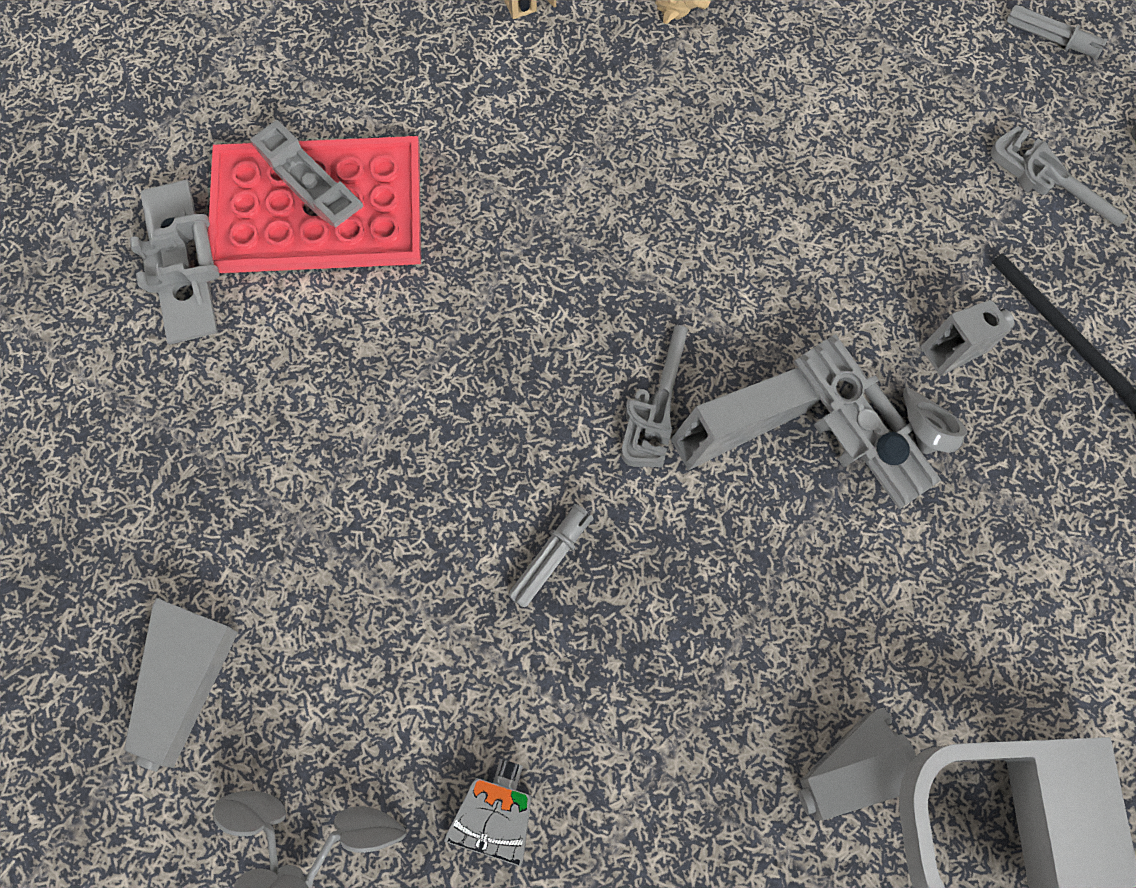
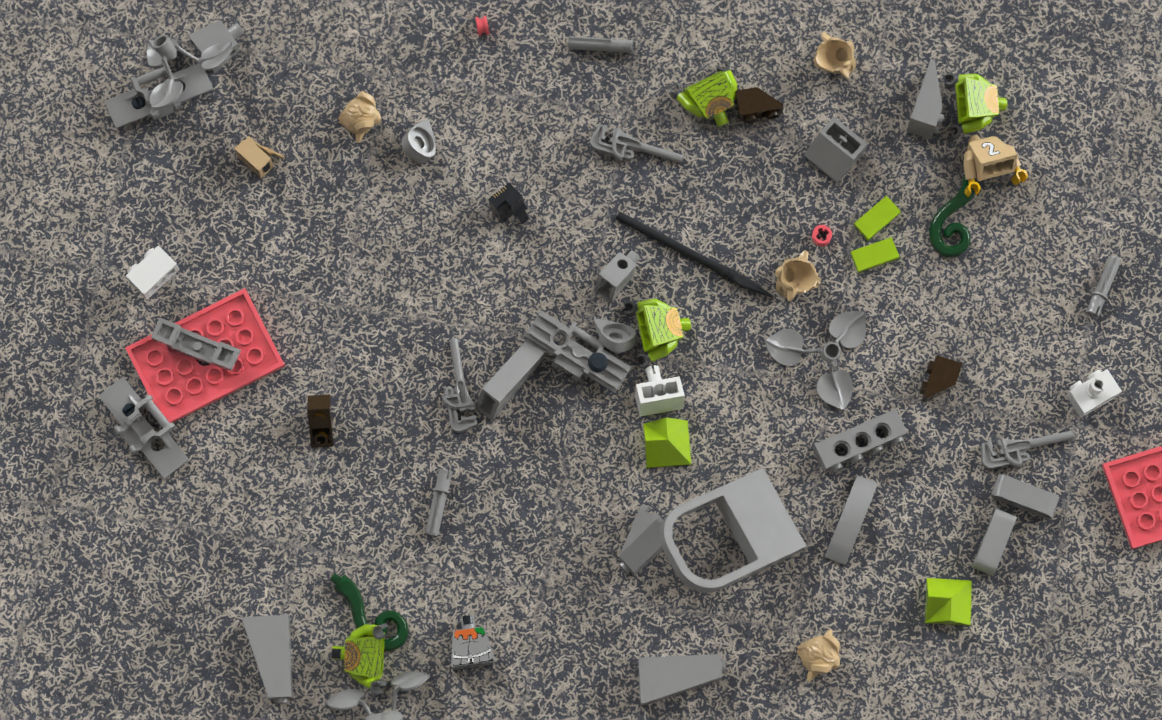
camera: 25 degrees left, 5 degrees up
none -> white brick [126,245,179,300]
none -> dark brown slope [307,394,334,448]
none -> dark green plant [329,573,409,651]
none -> lime torso [332,623,389,695]
none -> light grey piece [401,119,436,163]
none -> black piece [488,182,529,224]
none -> lime torso [624,298,691,368]
none -> white brick [635,365,685,417]
none -> lime slope [643,417,691,468]

